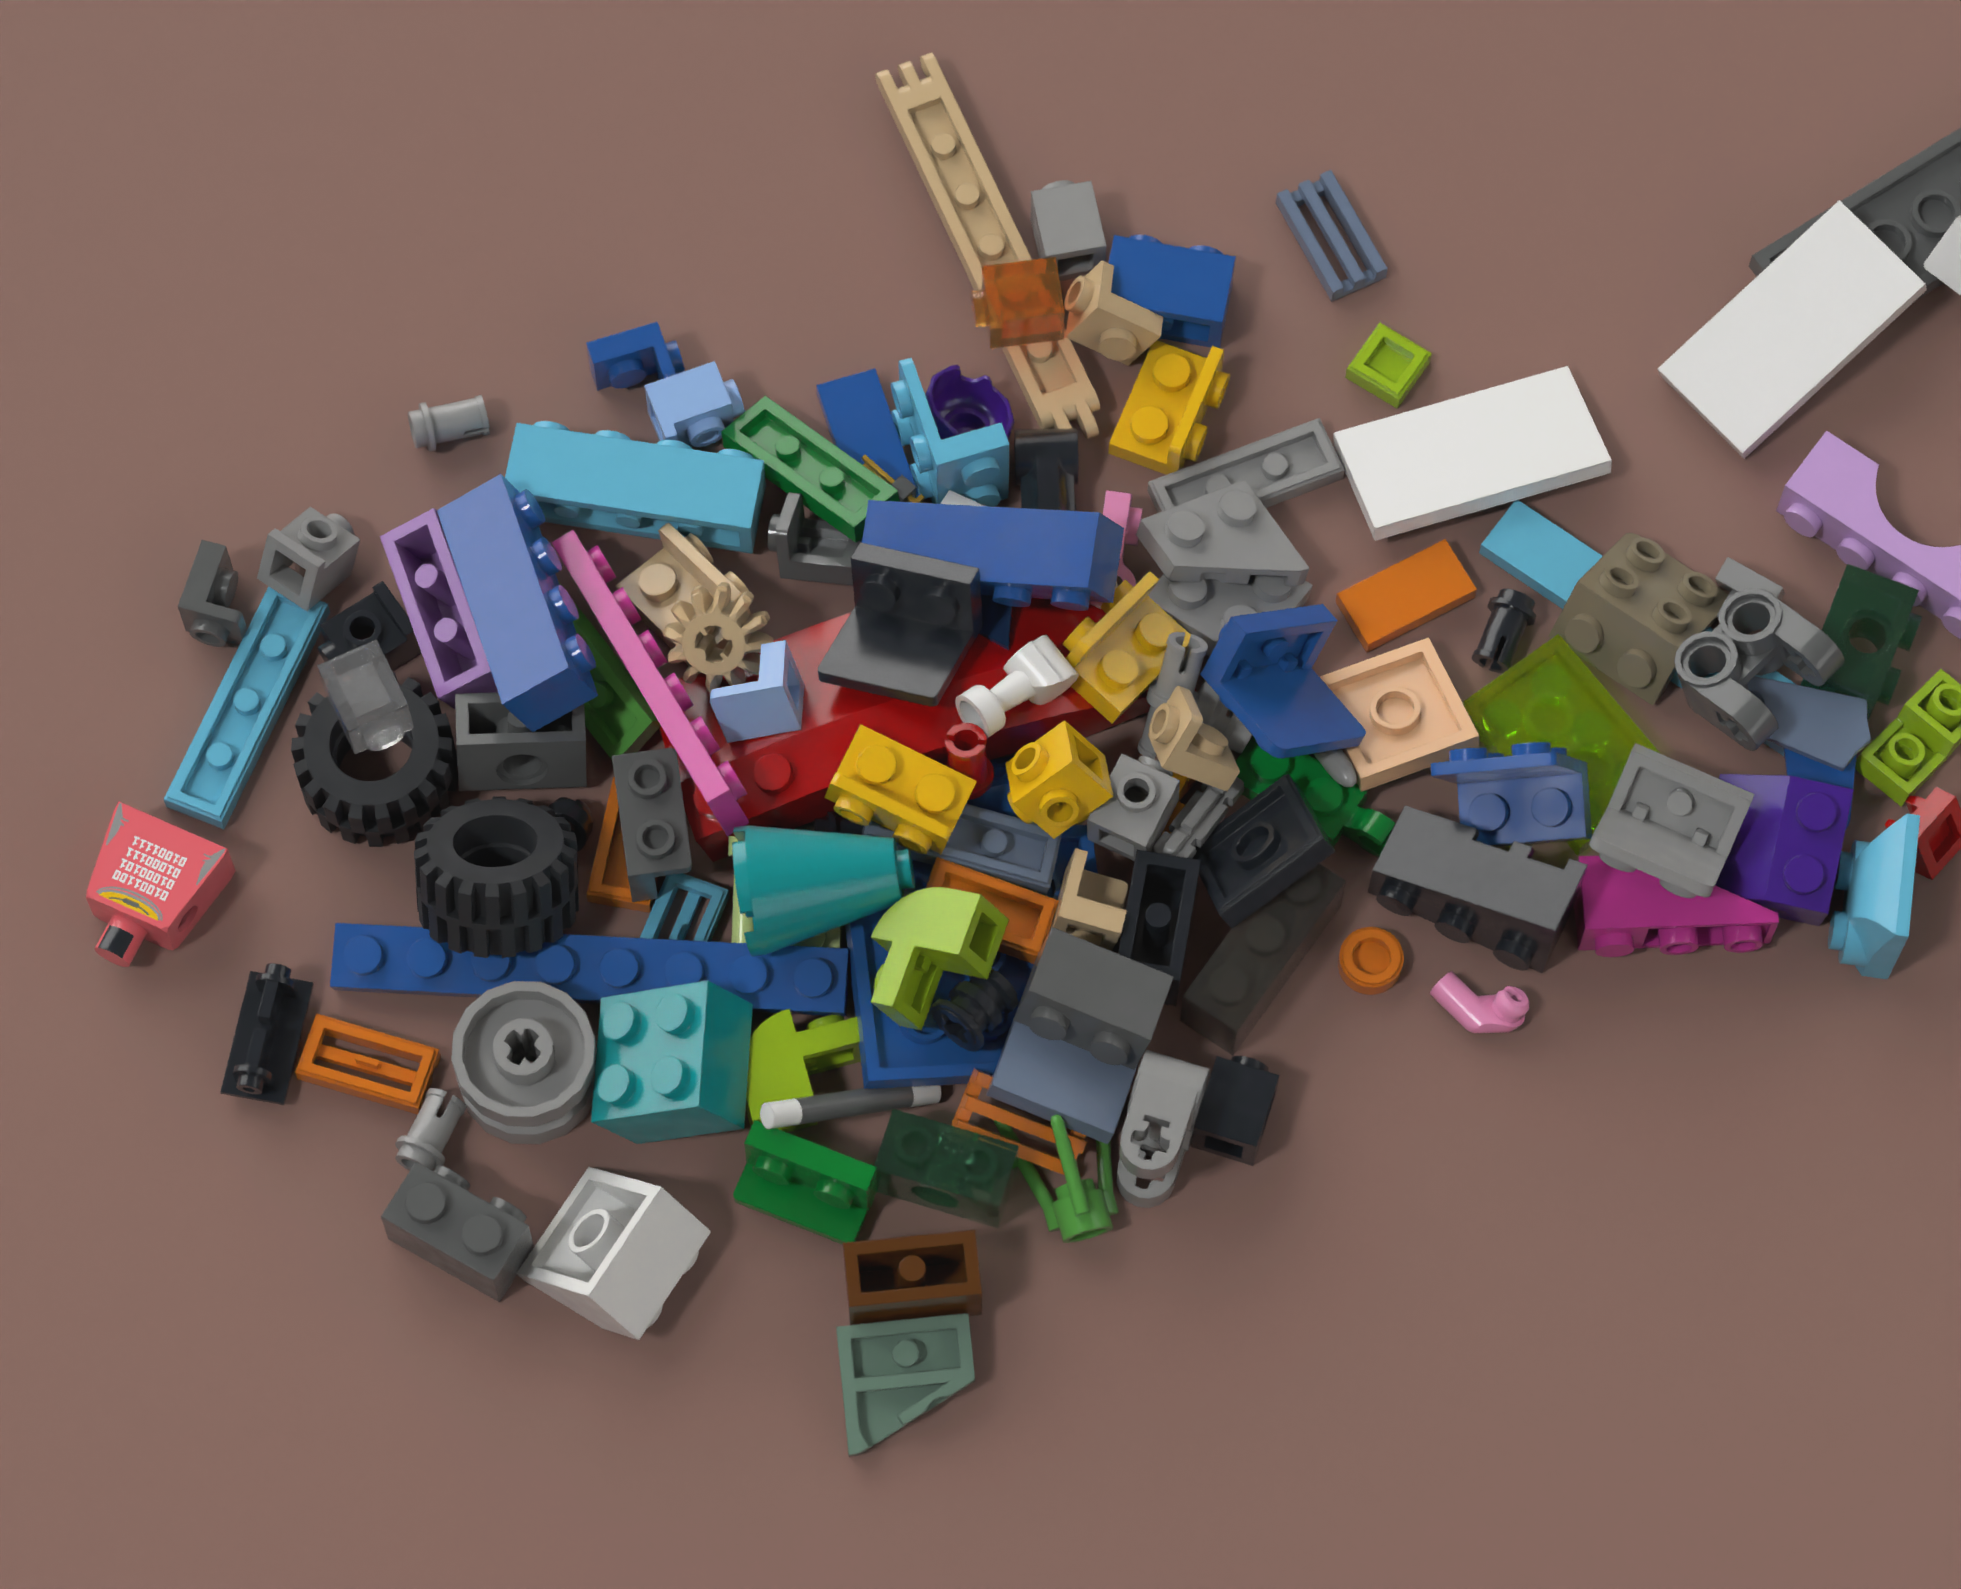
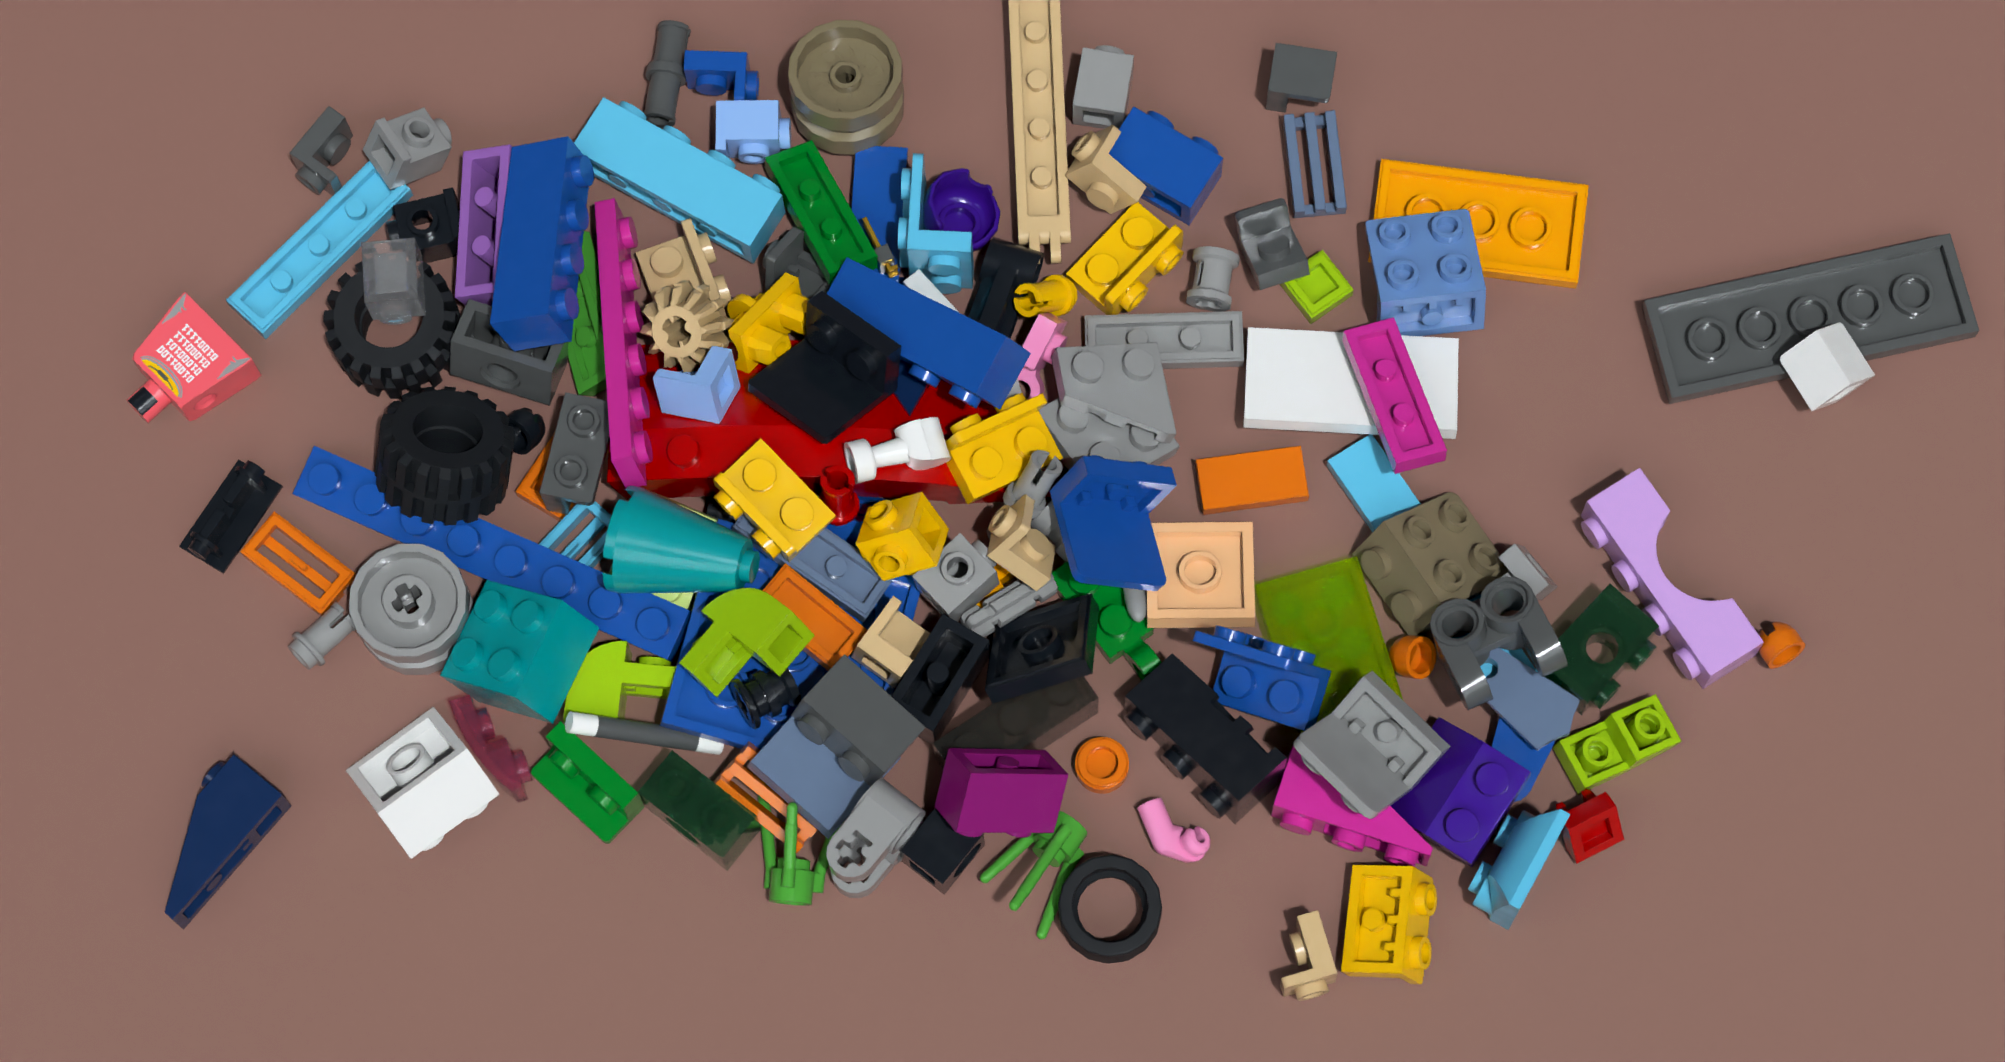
camera: 25 degrees right, 5 degrees up
dark grey brick [381,1162,534,1302] -> none
light grey pin [408,395,490,452] -> none
sand green wing [836,1313,975,1456] -> none
reddish brown brick [843,1230,982,1325] -> none
clear orange brick [971,257,1065,349] -> none
black pin [1472,589,1536,674] -> none
white tile [1658,200,1927,459] -> none
none -> dark blue slope [165,755,291,930]
none -> clear pink slope [449,694,533,803]
none -> dark grey pin [643,20,691,128]
none -> yellow hips [727,272,810,374]
none -> dark tan wheel [788,20,904,155]
none -> magenta brick [935,748,1069,838]
none -> bright green plant [980,811,1087,940]
none -> yellow pin [1014,274,1078,317]
none -> black tyre [1058,855,1162,964]
none -> light grey bush [1186,246,1240,312]
none -> dark grey bracket [1235,198,1310,290]
none -> dark grey panel [1266,43,1337,113]
none -> tan bracket [1280,910,1337,1001]
none -> yellow bracket [1341,865,1437,984]
none -> dark pink plate [1342,317,1447,474]
none -> medium blue bracket [1365,209,1486,336]
none -> light orange tile [1368,159,1589,289]
none -> orange hinge [1389,635,1436,679]

